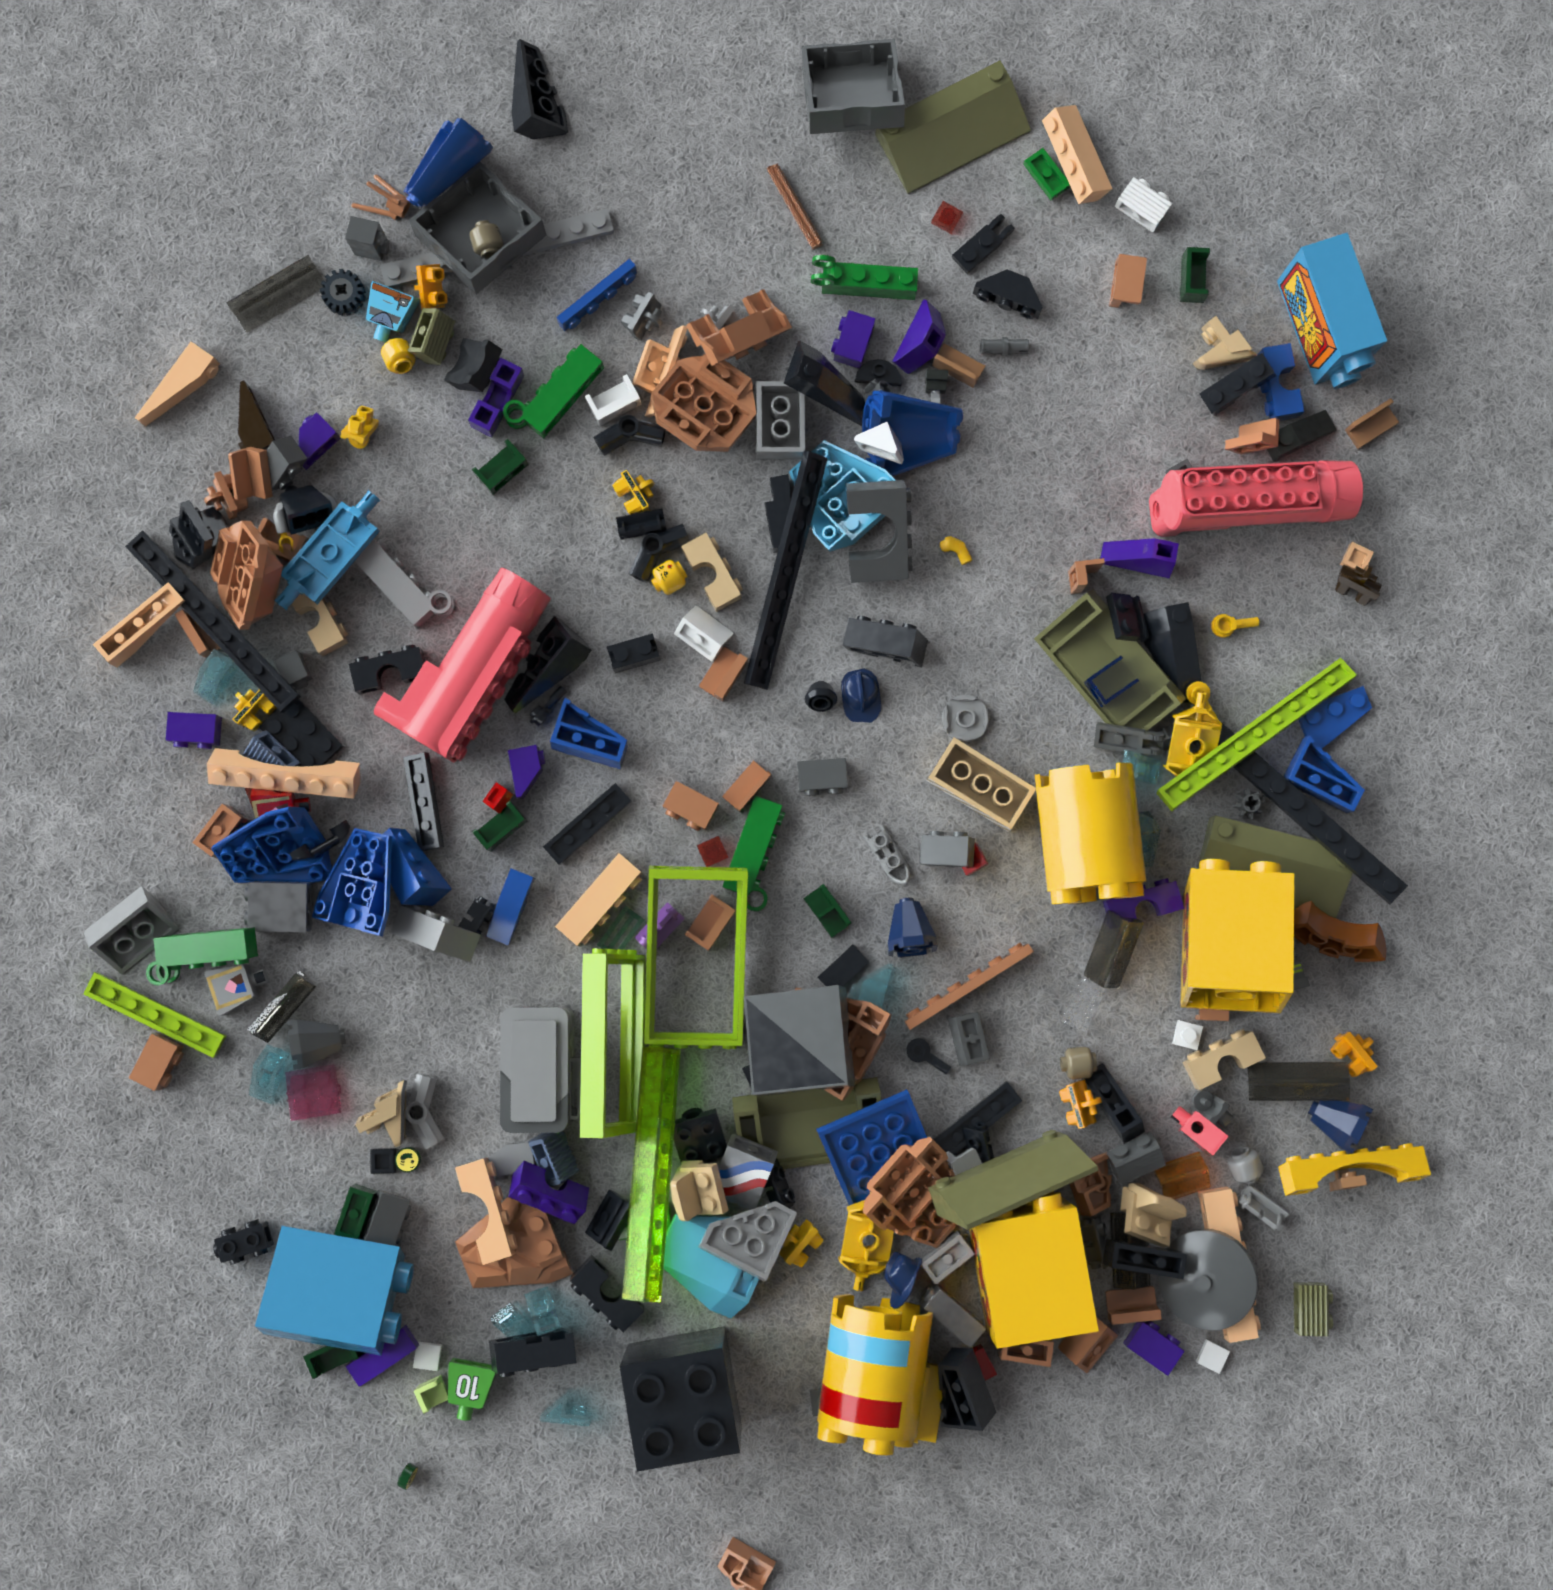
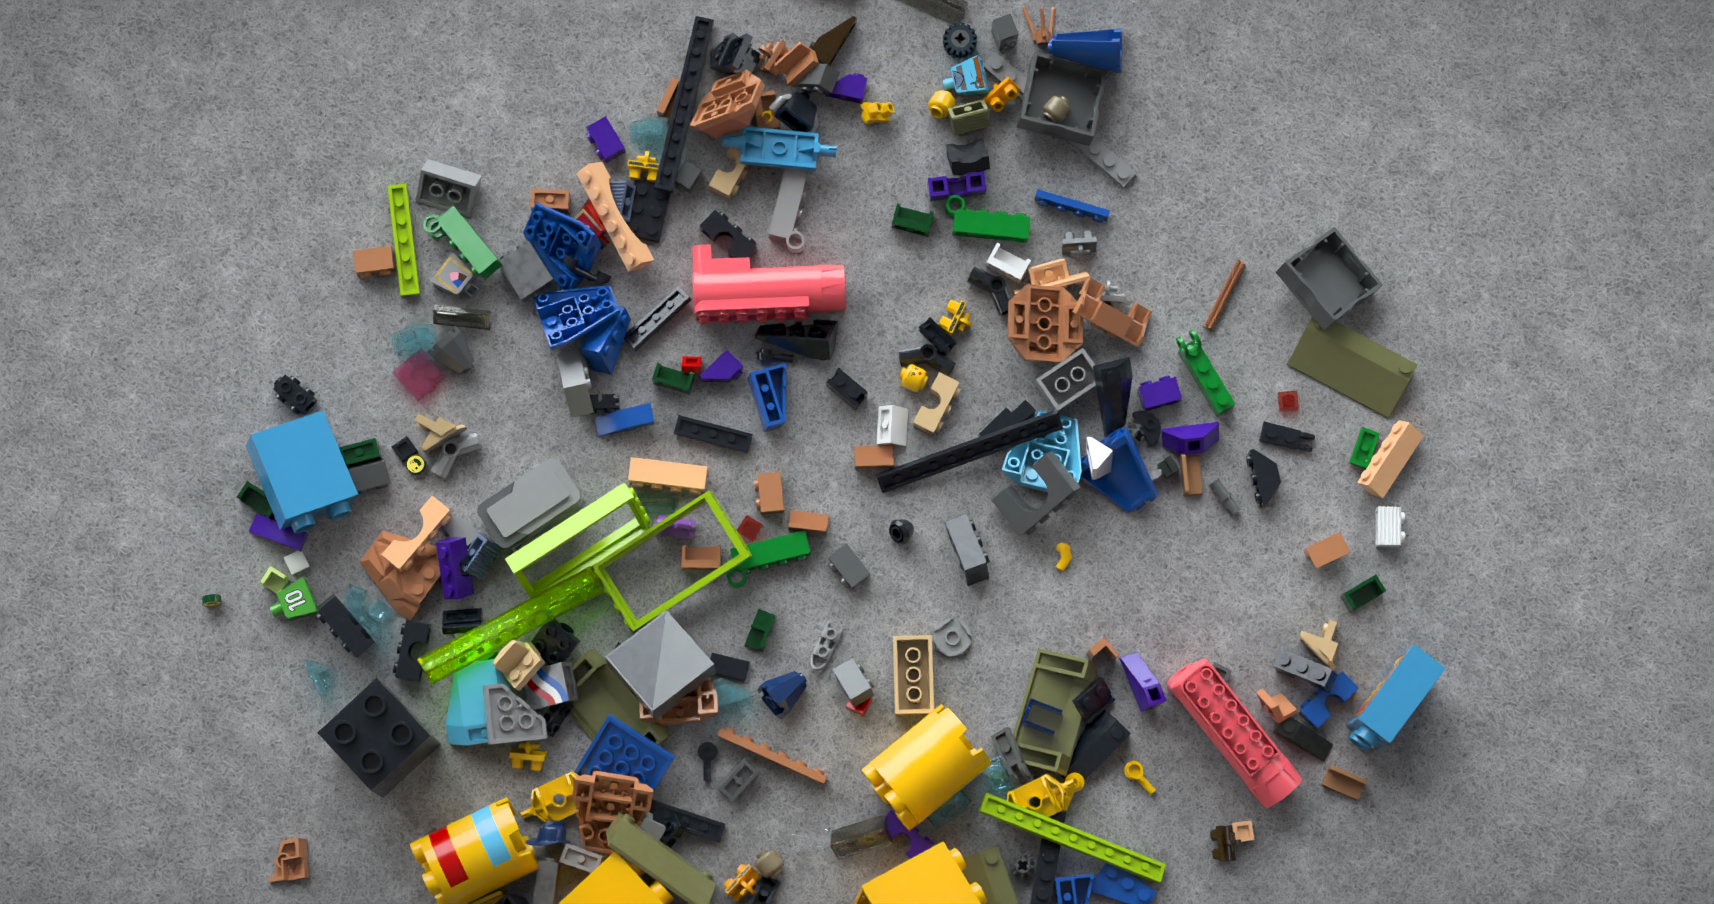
camera: 55 degrees right, 5 degrees down
light nougat slope [93,582,185,668] -> none
black wedge [511,39,568,140] -> none
dark blue piece [841,668,881,723] -> none

